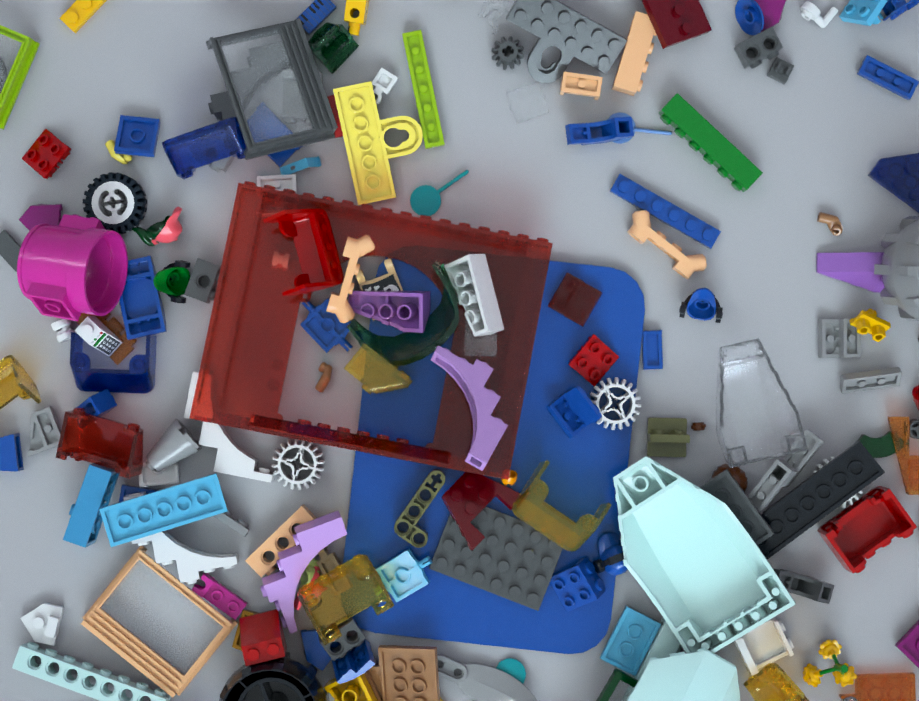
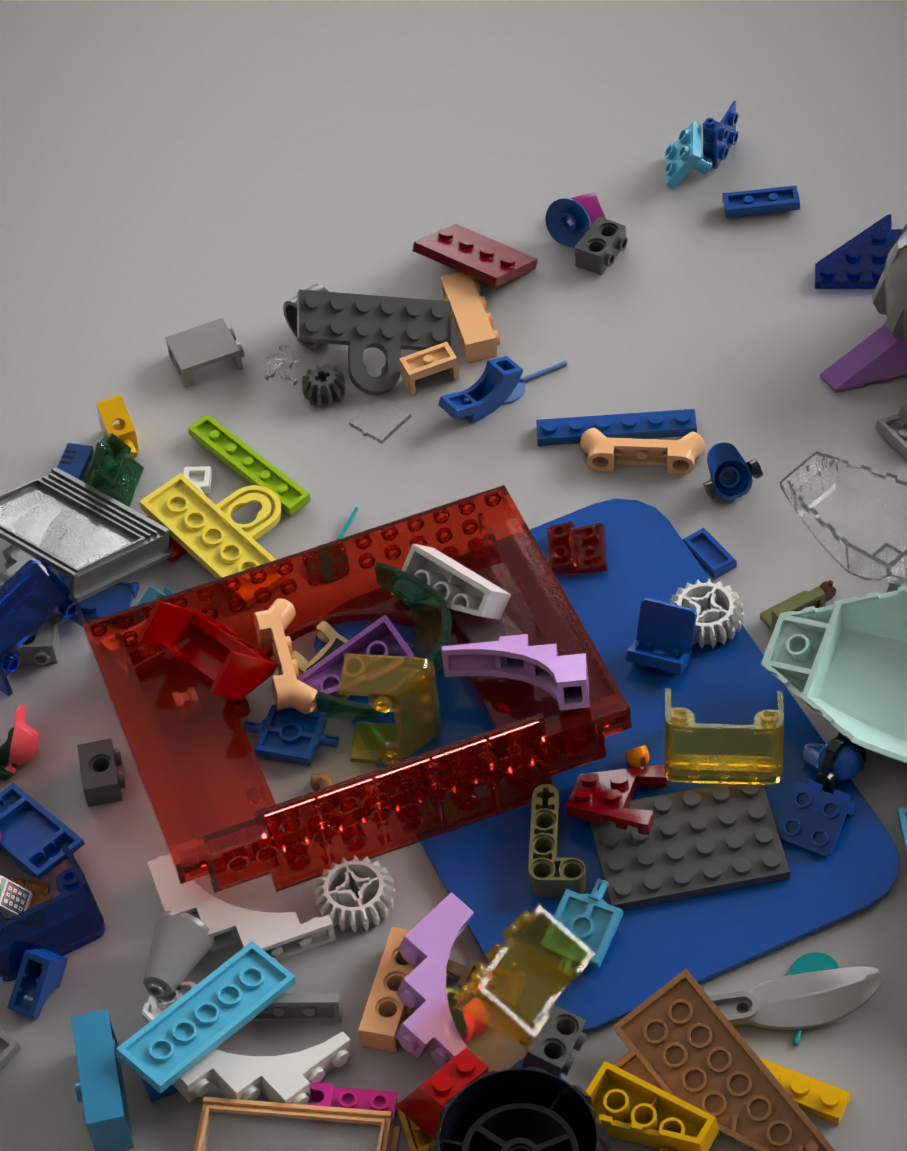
camera: 25 degrees left, 40 degrees down
clear red windscreen [56,408,143,478] -> none
green cap [153,260,191,303] -> none
blue slope [332,639,376,684] -> none
red hinge [569,334,619,386] -> none
green brick [659,93,763,192] -> none
dark grey tile [767,57,794,84] -> none
white plate [800,1,838,28] -> none
medium nougat arm [817,212,843,236] -> none

